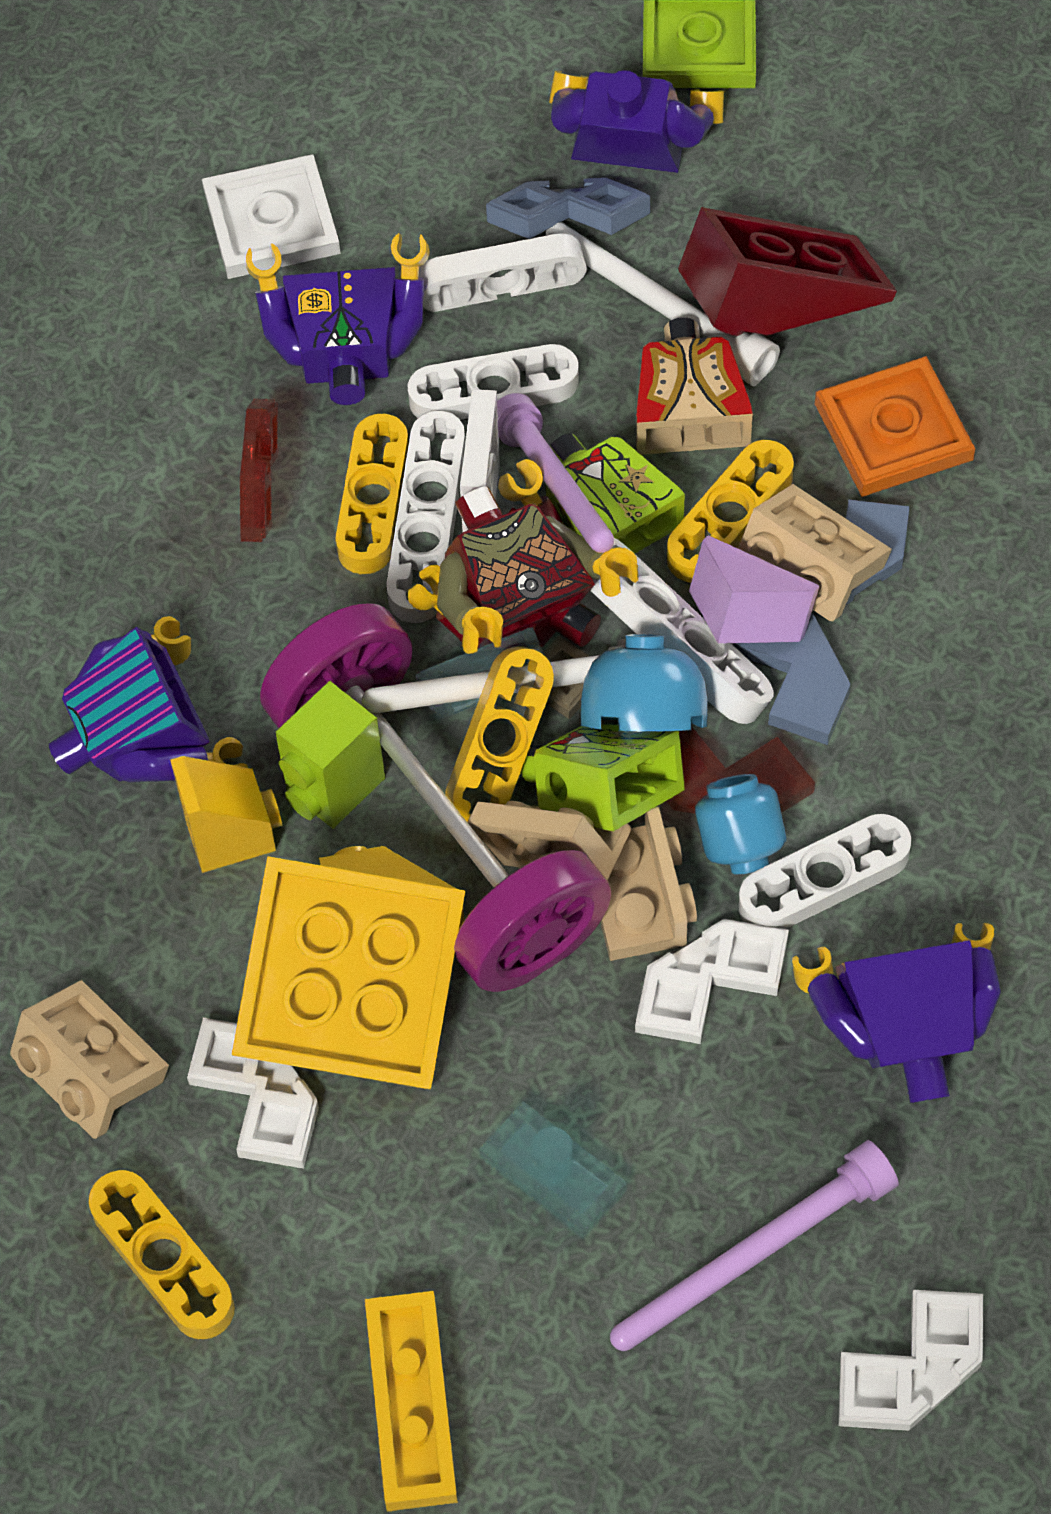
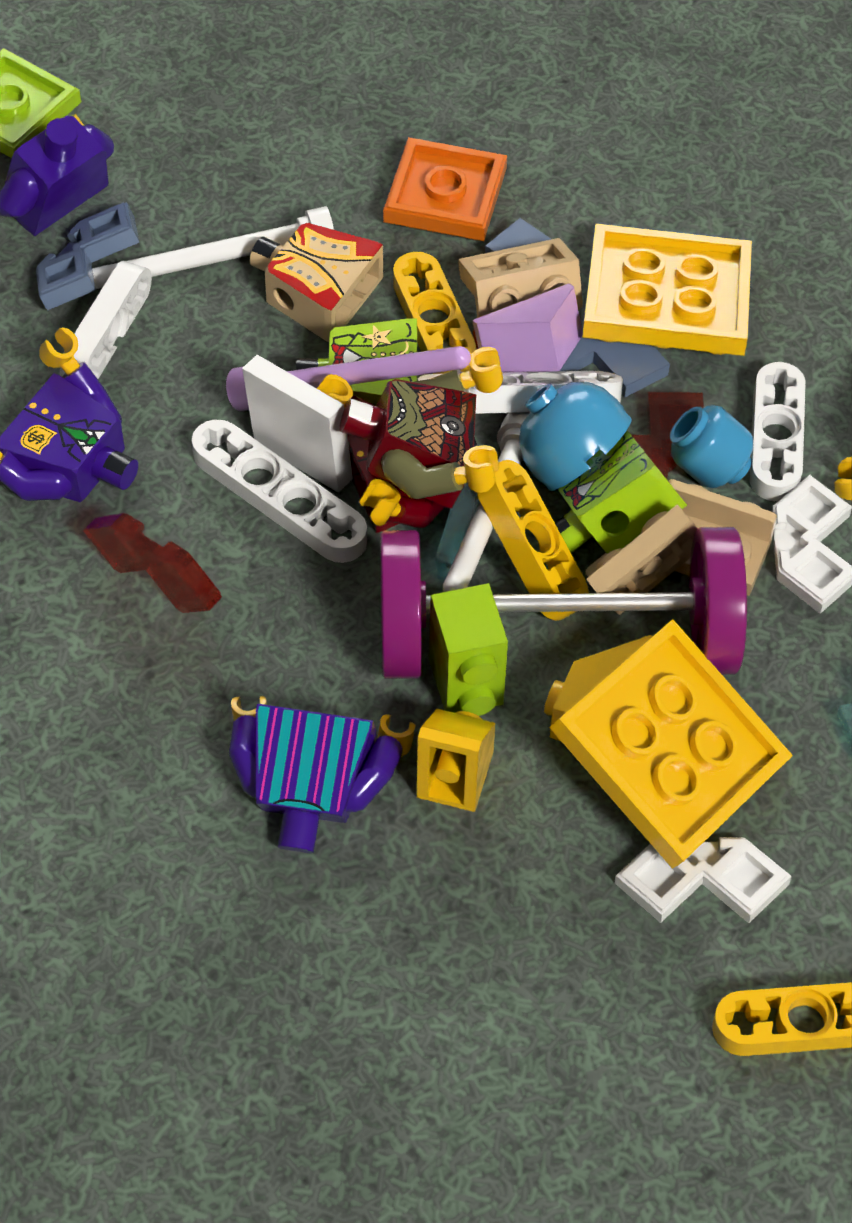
camera: 60 degrees left, 5 degrees down
tan bracket [10,980,169,1139] -> none
yellow beam [336,414,409,574] -> none
white beam [408,344,579,420] -> none
dark red slope [678,207,897,336] -> none
none -> yellow plate [582,224,752,356]

